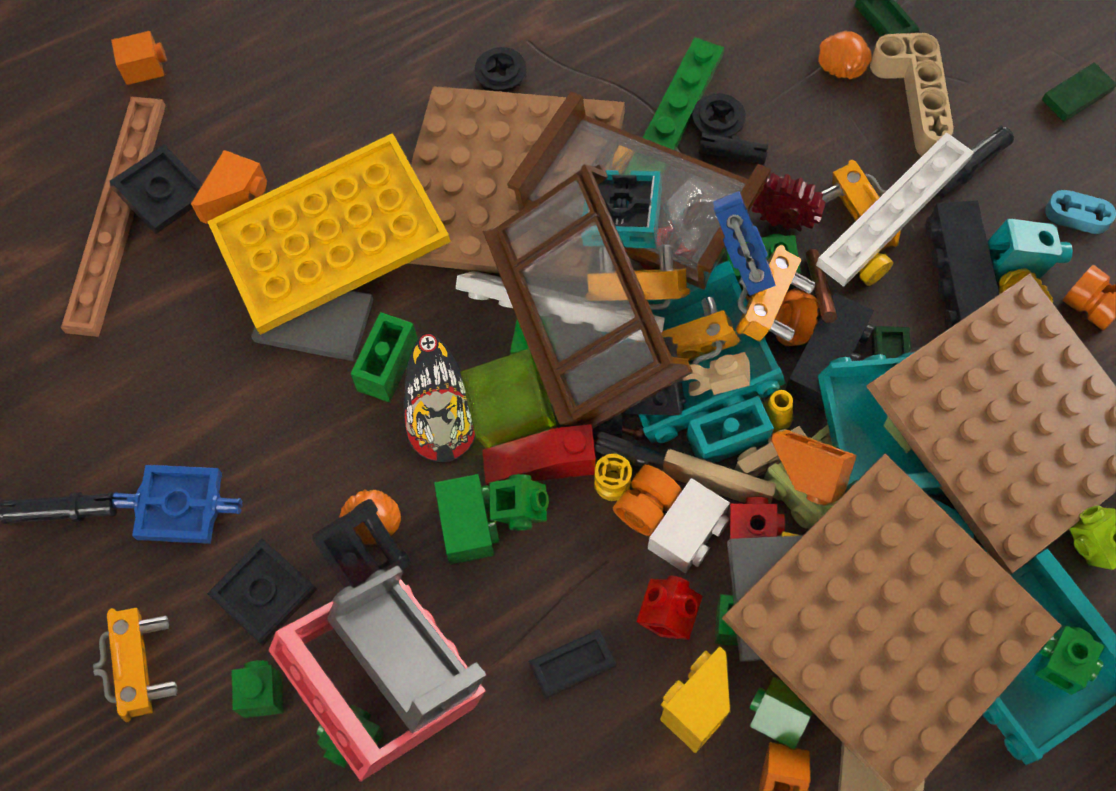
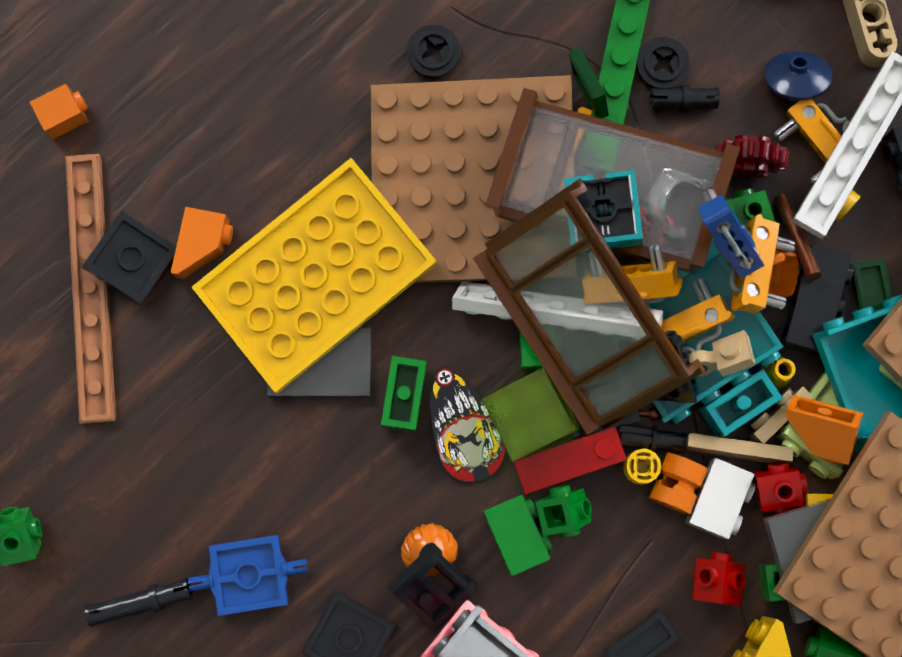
camera: 15 degrees left, 15 degrees up
none -> dark green tile [569,48,609,119]
none -> dark blue dish [764,51,833,101]

